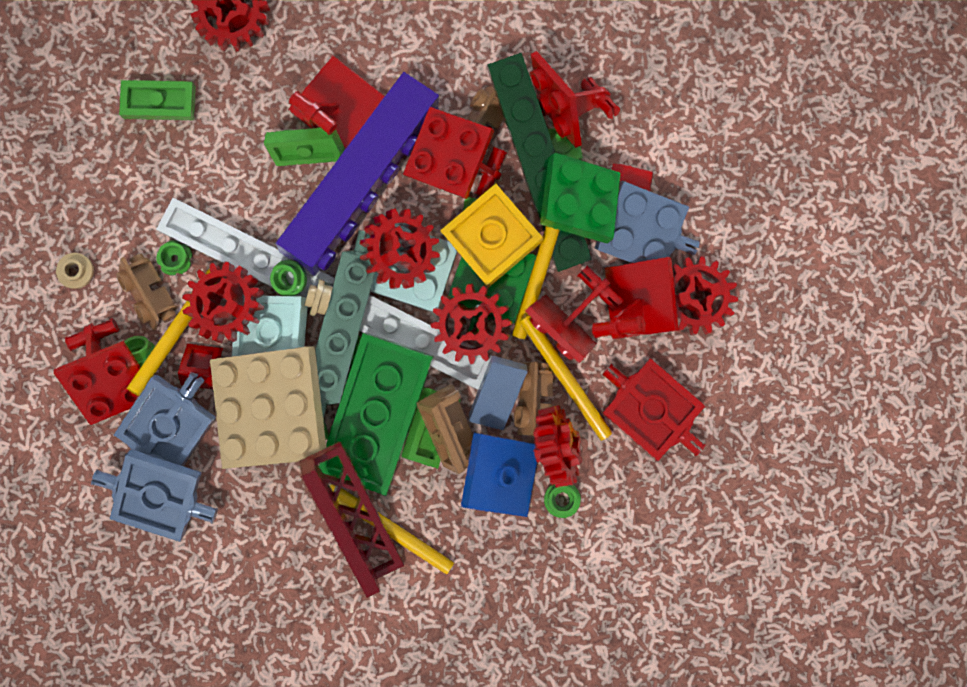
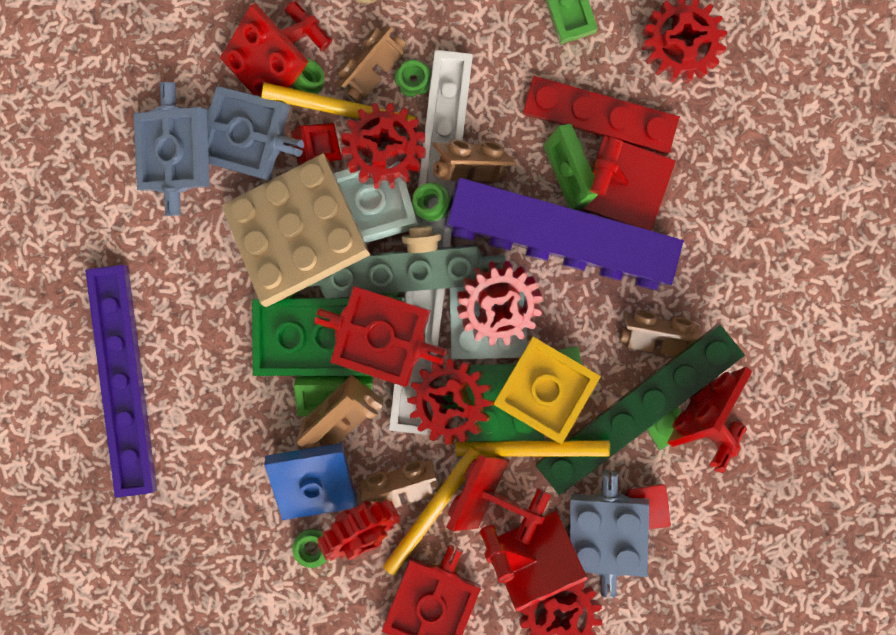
camera: 70 degrees right, 5 degrees up
dark red fence [299,441,404,598] -> none
yellow bar [330,484,455,575] -> none
red plate [403,107,507,199] -> none
sand blue tile [469,355,528,430] -> none
green plate [540,152,620,244] -> none
none -> dark purple plate [85,265,157,498]
none -> red plate [314,286,447,387]
none -> medium nougat hinge [432,139,517,182]
none -> red plate [523,75,680,155]

